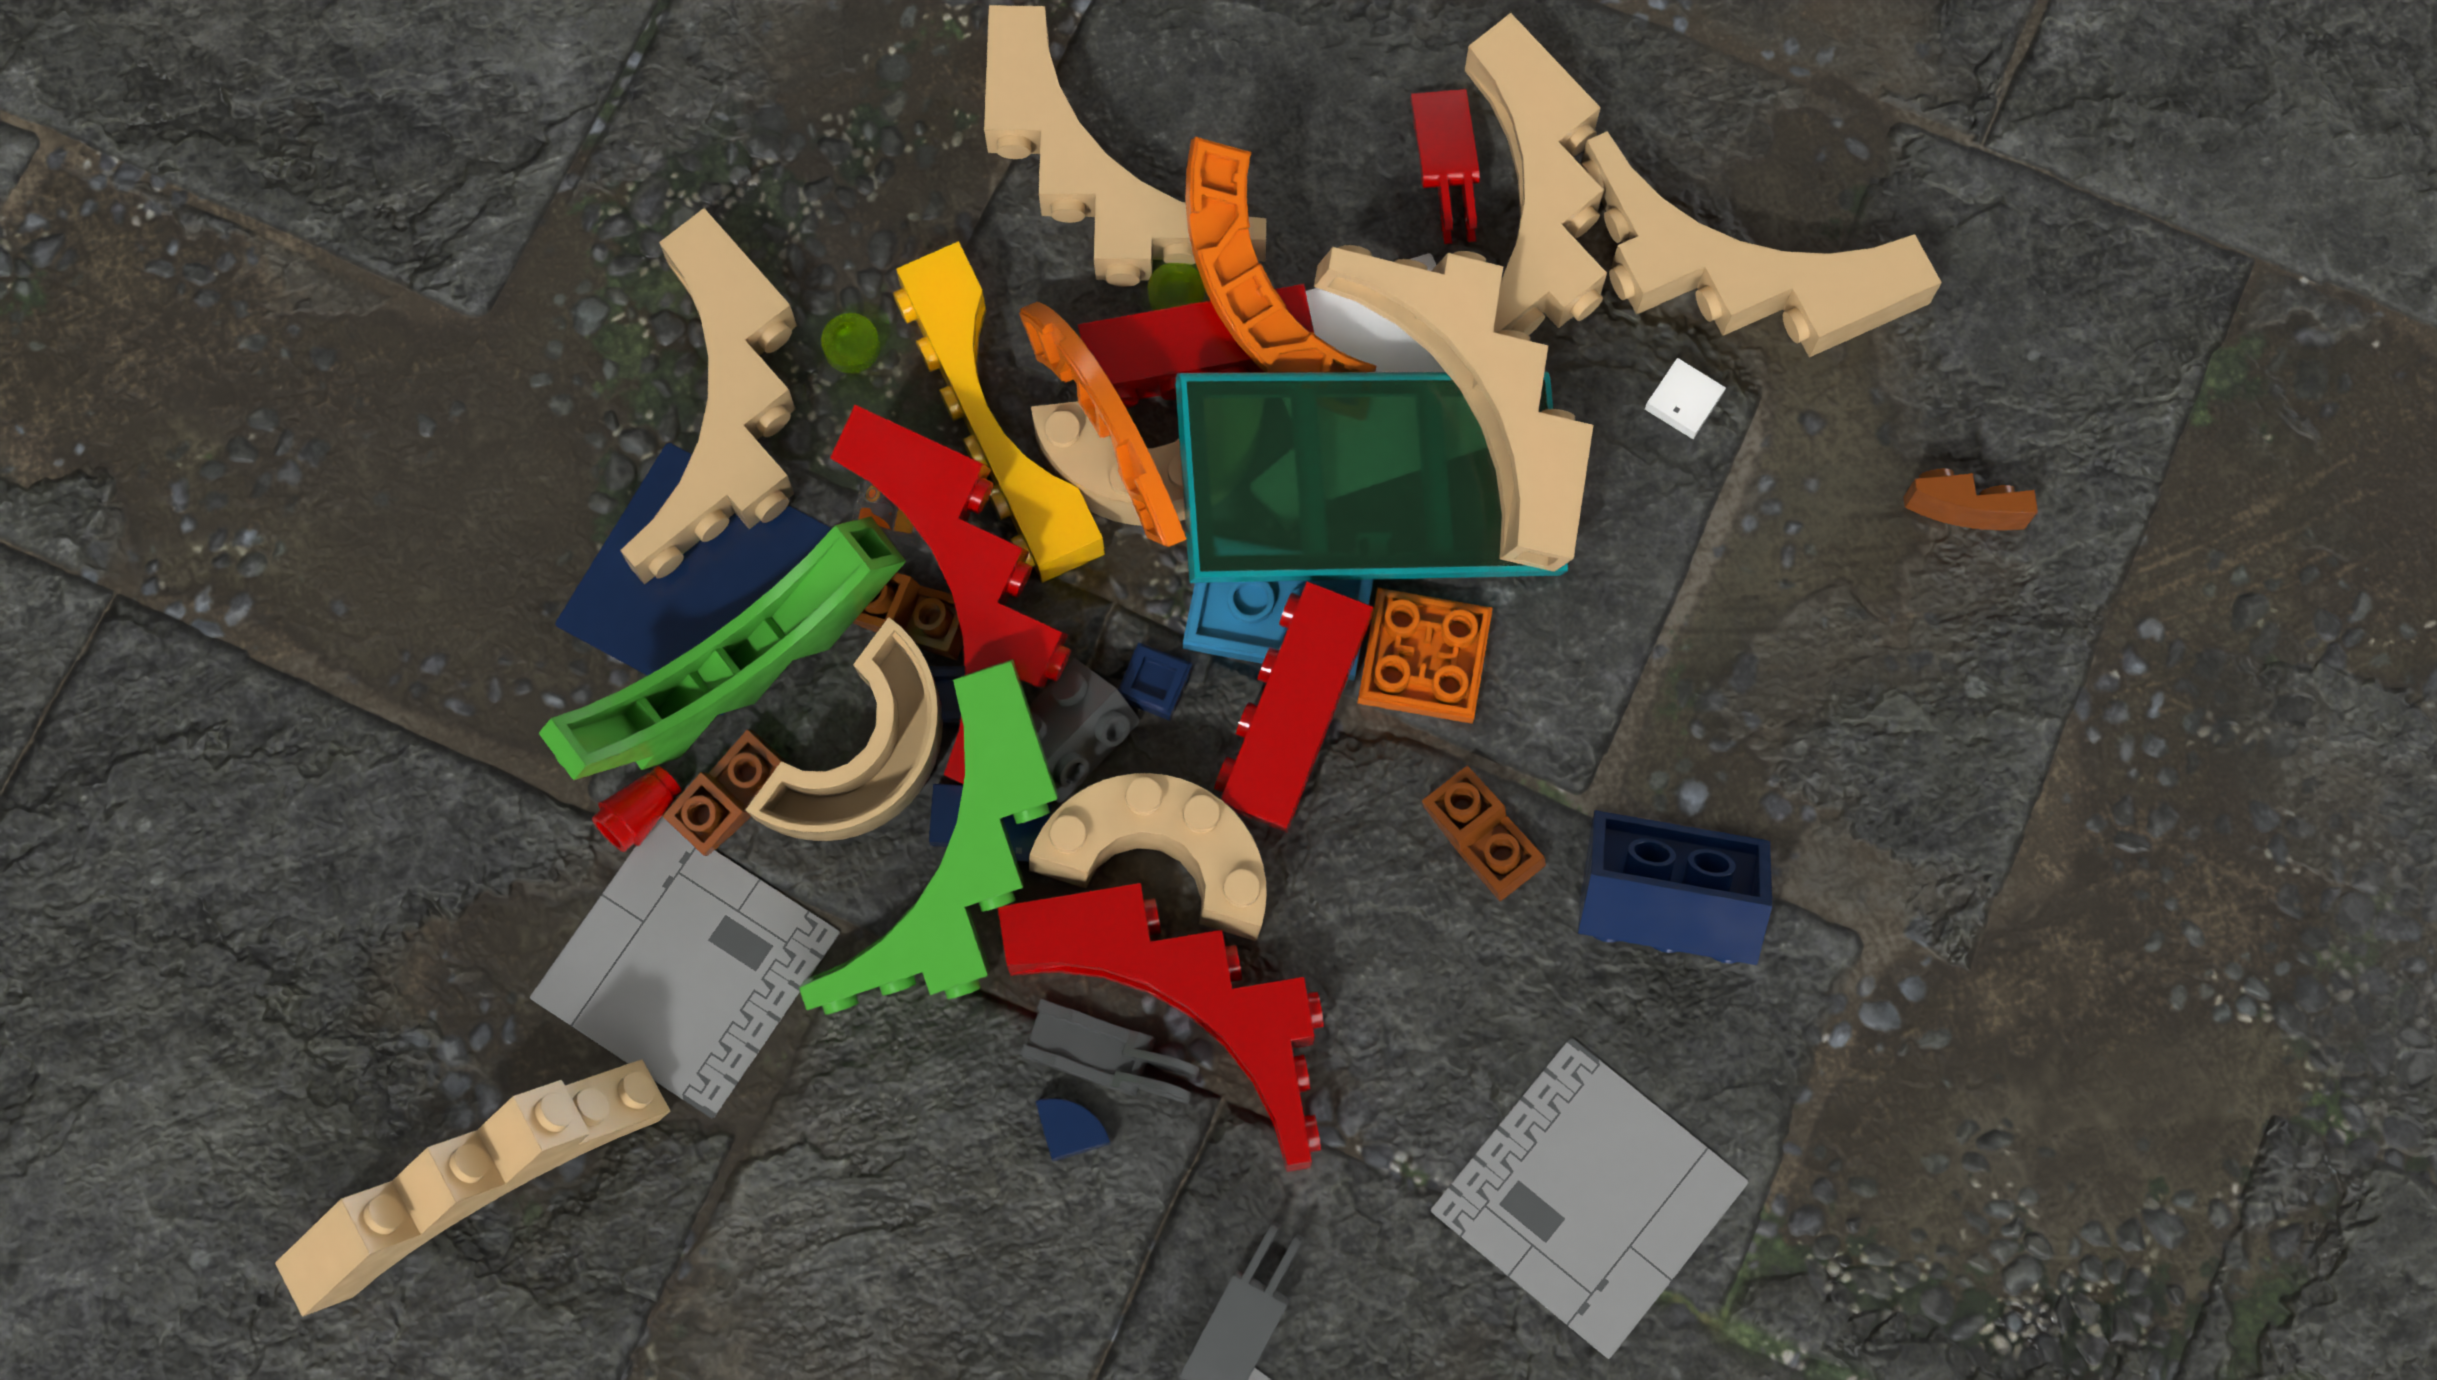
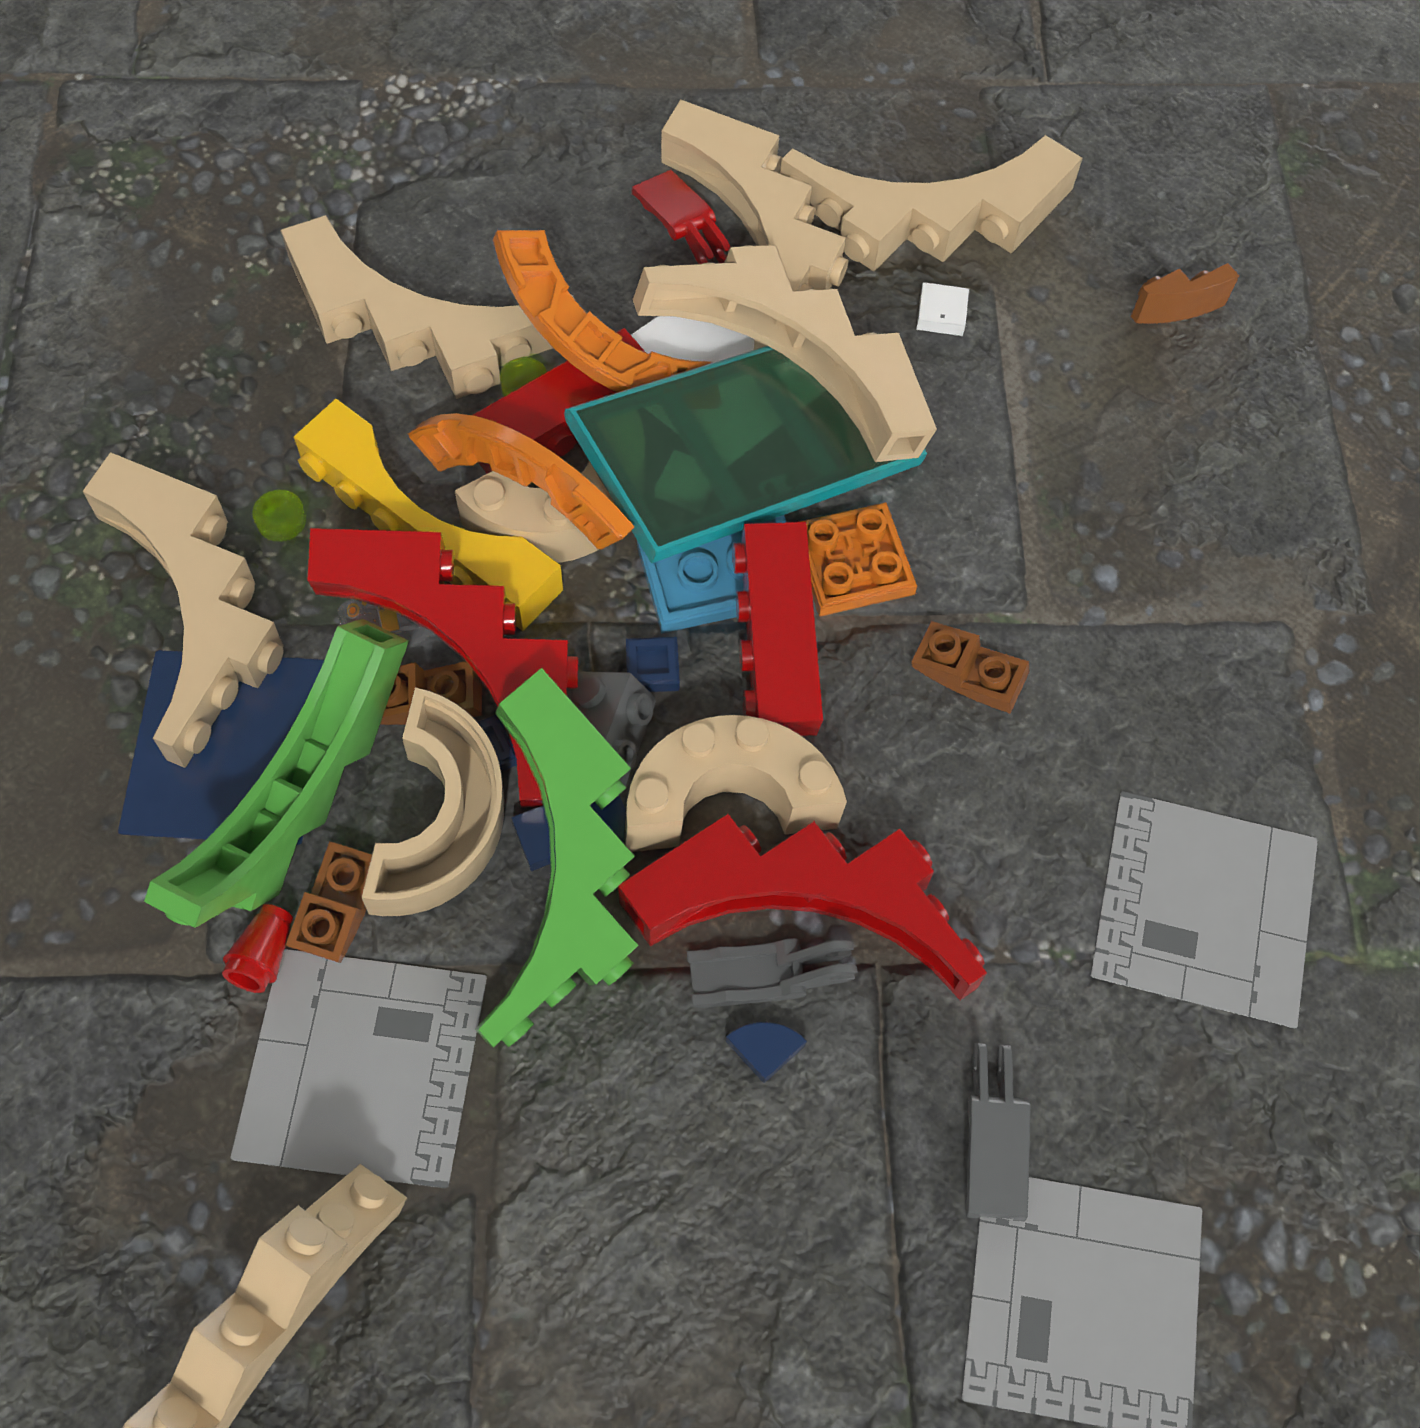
camera: 30 degrees left, 10 degrees down
dark blue slope [1578,810,1772,965] -> none

